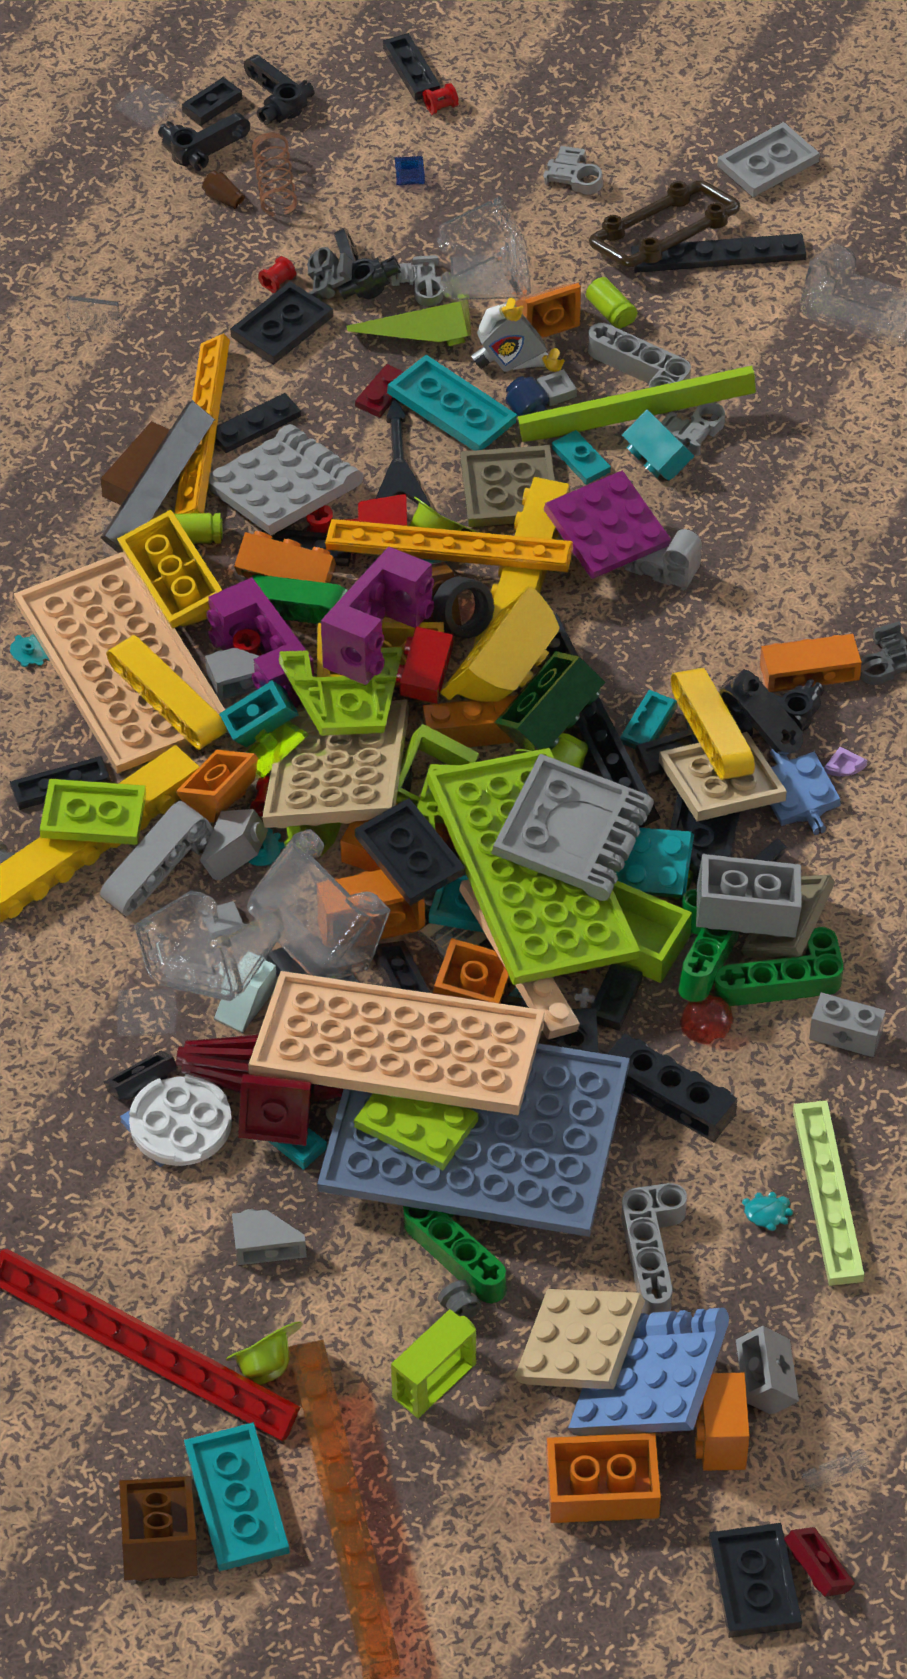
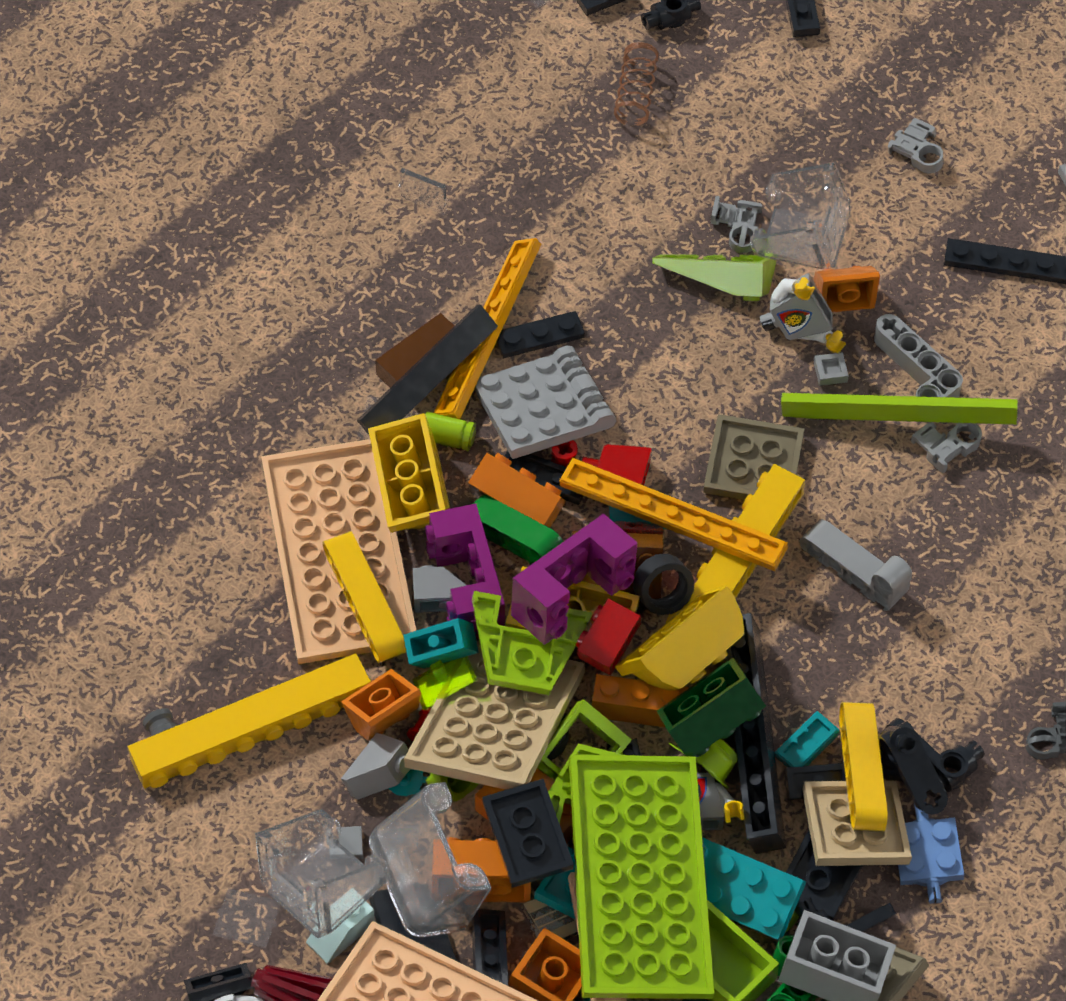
camera: 15 degrees right, 5 degrees up
teal piece [10,634,50,667] -> none
black tile [10,756,111,810] -> none
lime plate [39,779,146,845] -> none
light grey beam [100,801,213,916] -> none
black piece [158,113,251,171] -> none
reddish brown cone [202,170,245,209] -> none
black plate [230,281,333,365] -> none
red bush [233,629,261,656] -> none
red bush [258,256,297,293] -> none
dark grey piece [307,247,353,301] -> none
black piece [334,227,402,300] -> none
dark red plate [355,364,404,418] -> none
black piece [375,400,430,507] -> none
teal plate [387,355,517,451] -> none
clear blue plate [394,156,425,185] -> none
lime piece [409,497,477,532] -> none
red bush [423,83,459,115] -> none
light grey hinge [492,754,654,901] -> none
dark blue head [505,376,549,417] -> none
magenta plate [543,470,671,579] -> none
teal plate [552,430,611,485] -> none
lime piece [585,277,638,329] -> none
dark brown bar [589,180,741,268] -> none
teal brick [622,409,695,481] -> none
orange brick [760,634,862,692] -> none
lavender tile [824,747,868,776] -> none

